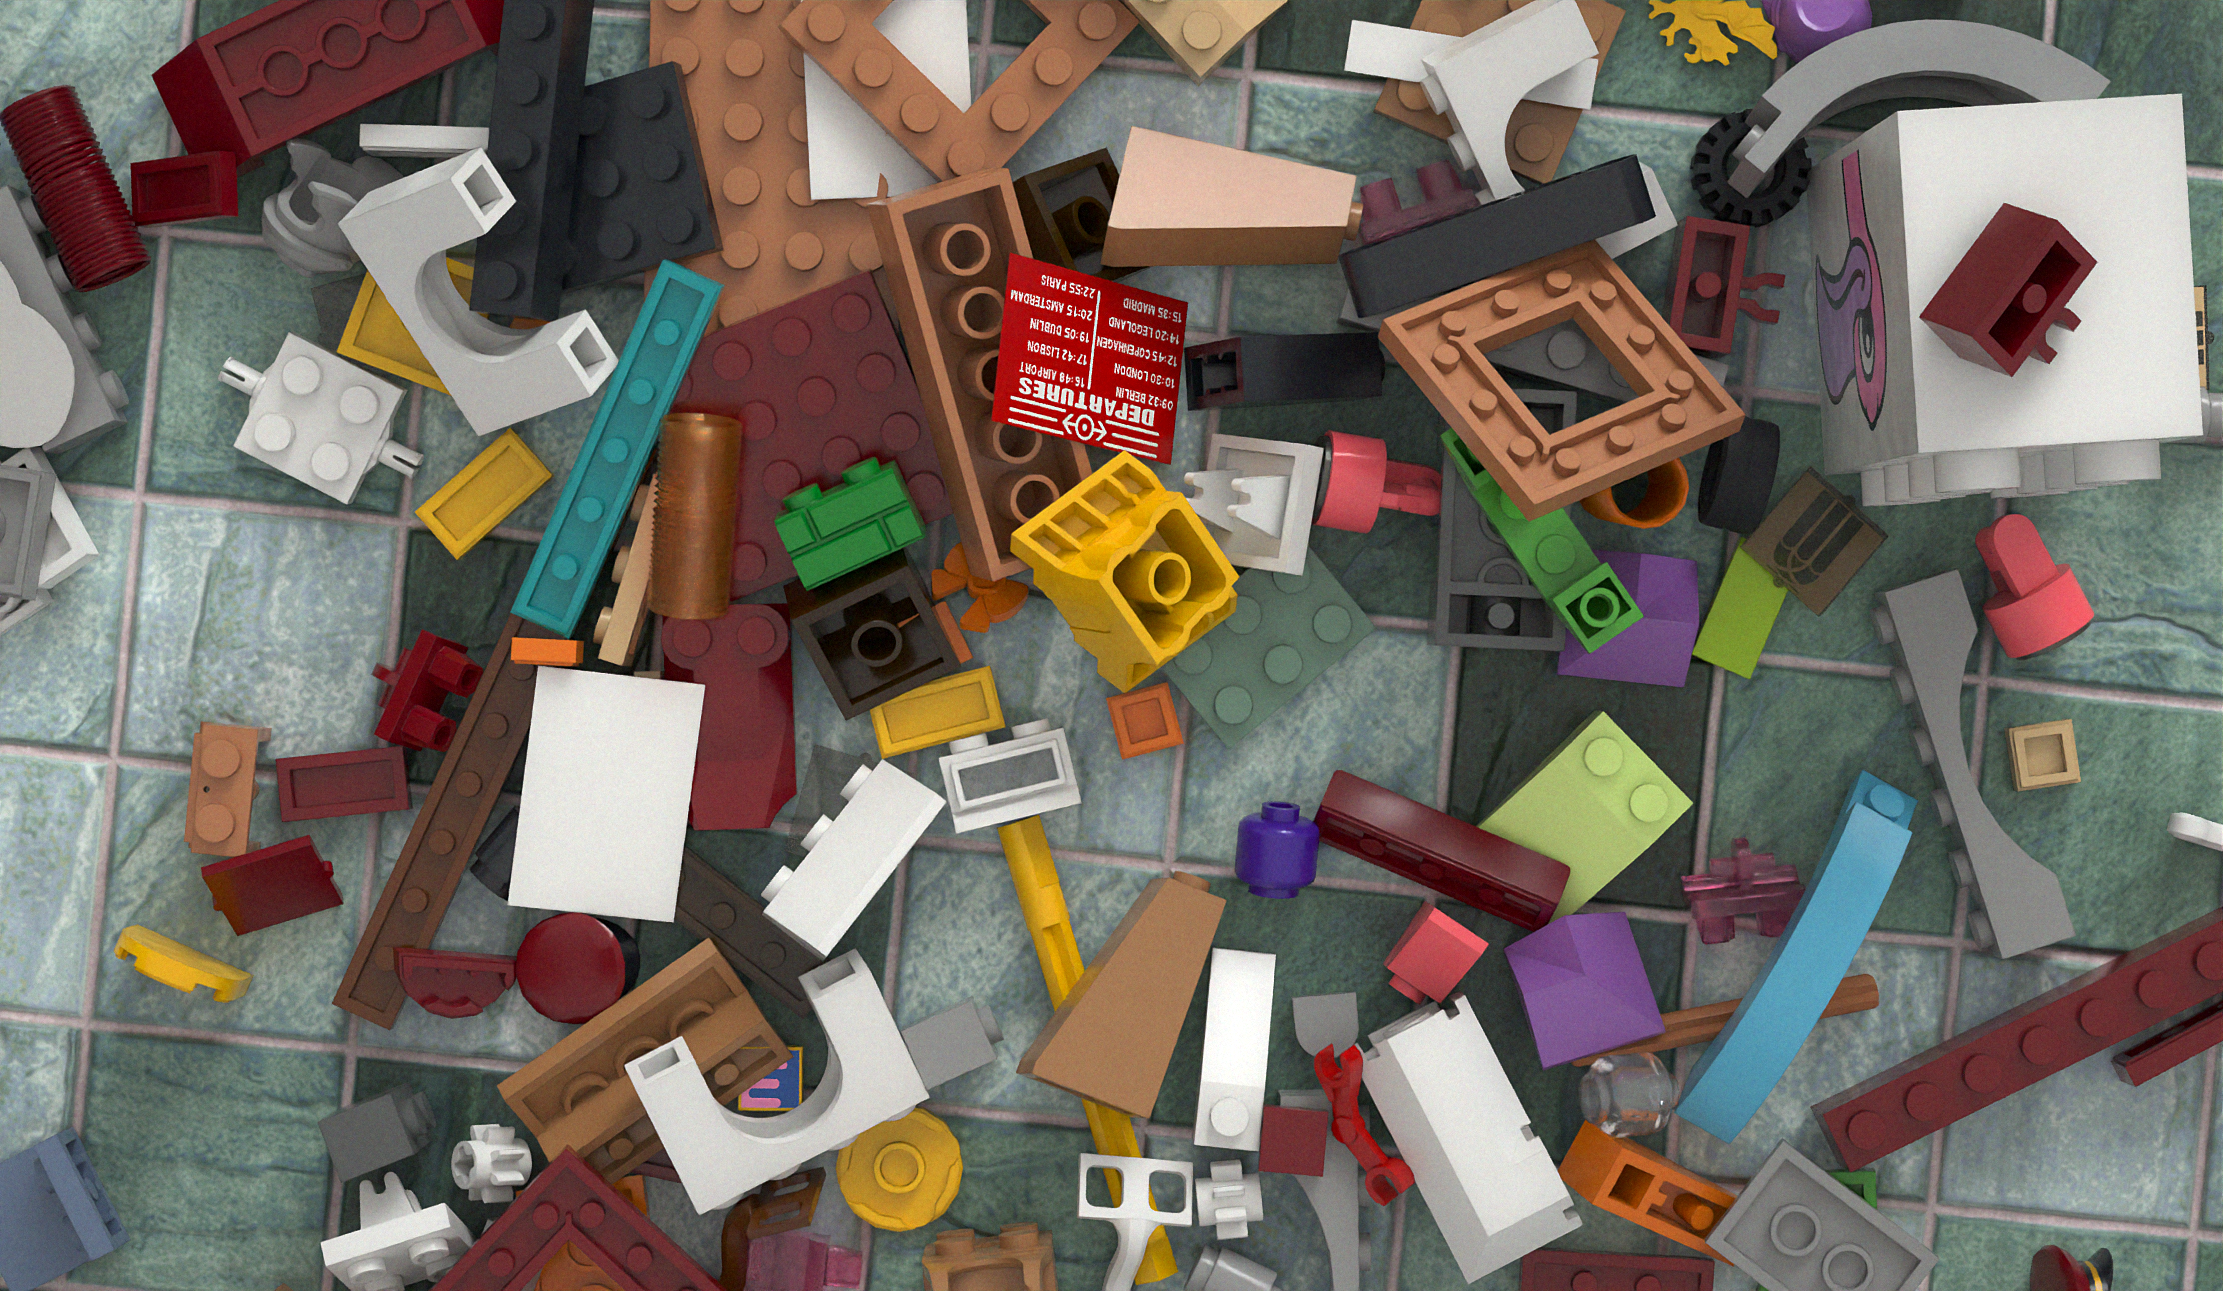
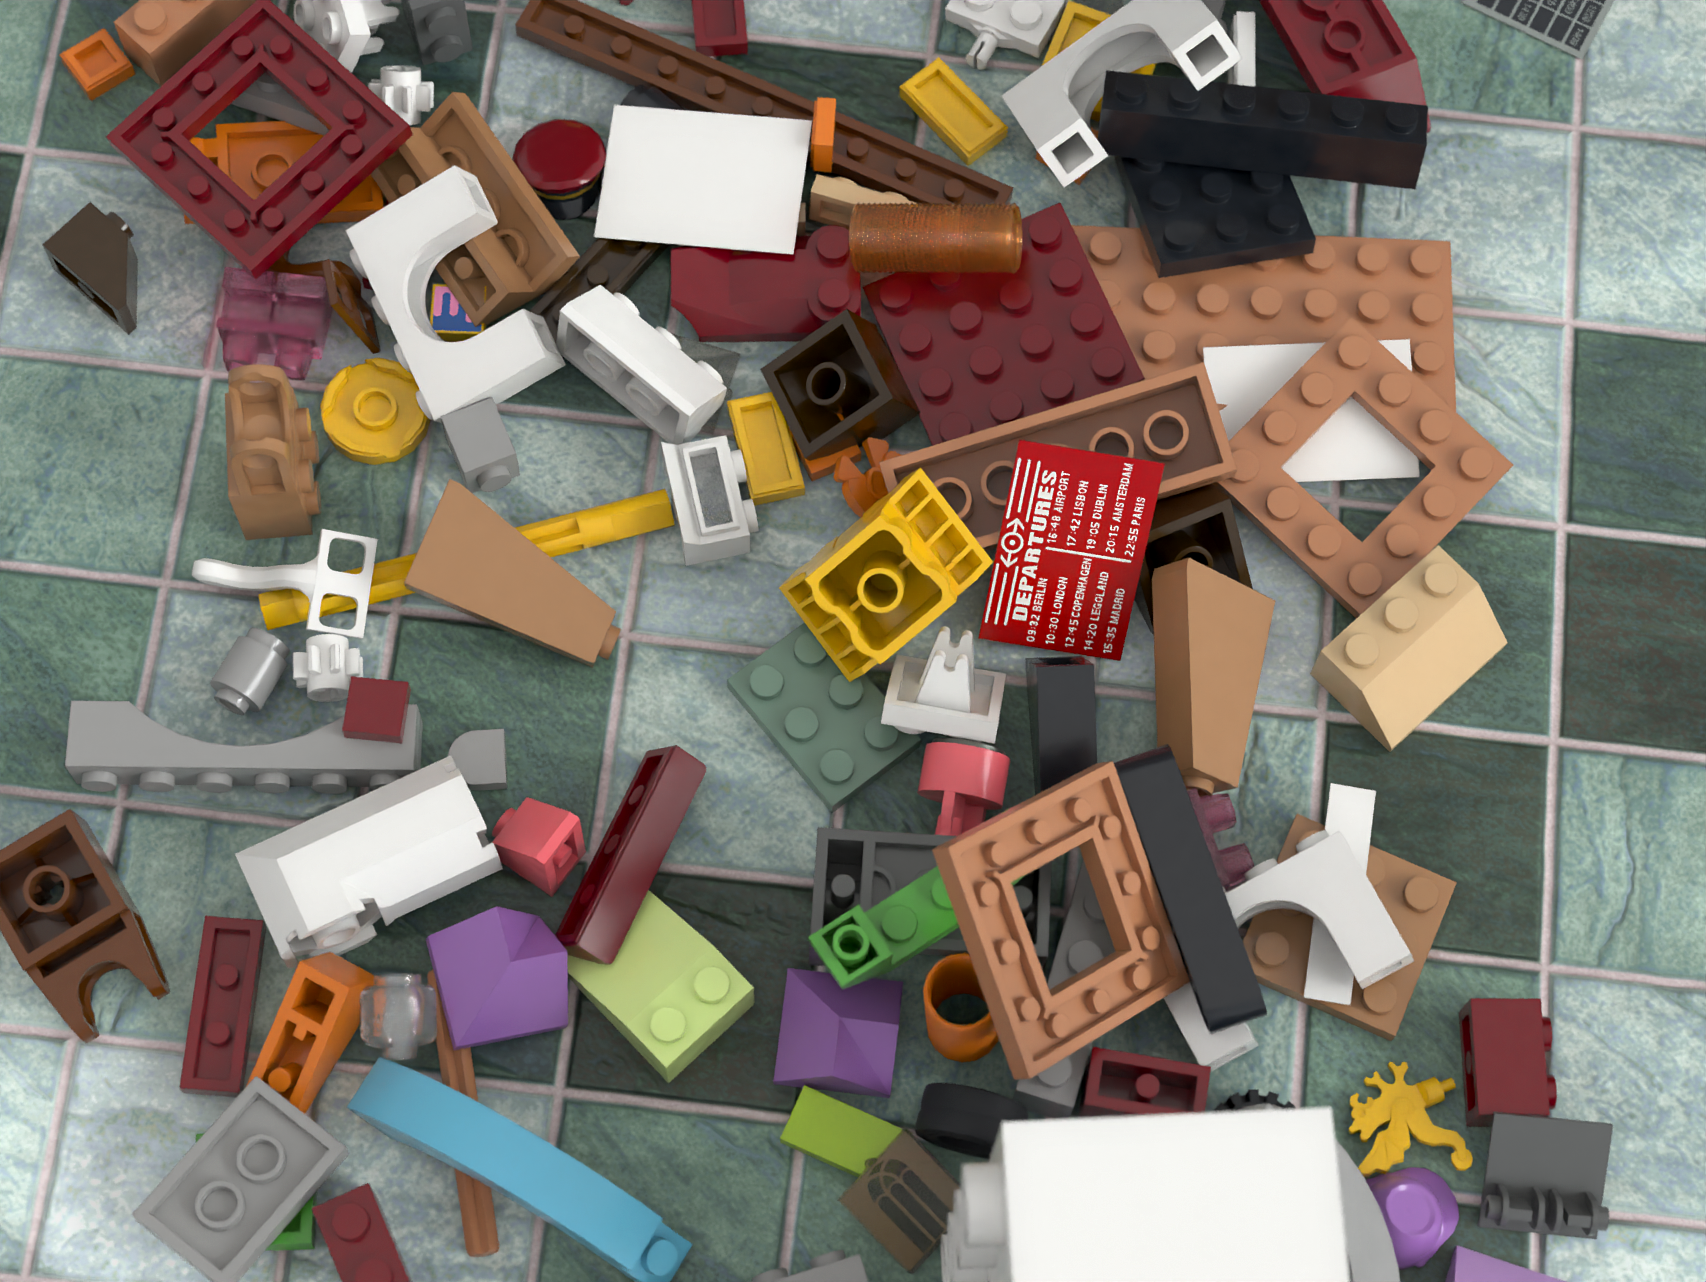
camera: 85 degrees right, 20 degrees down
dark red hips [371,629,484,752] -> none
dark red tile [393,947,517,1019] -> none
teal tile [510,259,725,639] -> none
green brick [774,457,927,591] -> none
orange tile [1106,682,1184,760] -> none
white slope [1192,947,1276,1152] -> none
dark purple head [1235,801,1320,899] -> none
red piece [1314,1043,1415,1206] -> none
clear pink hips [1681,837,1806,945] -> none
dark red brick [1919,203,2098,377] -> none

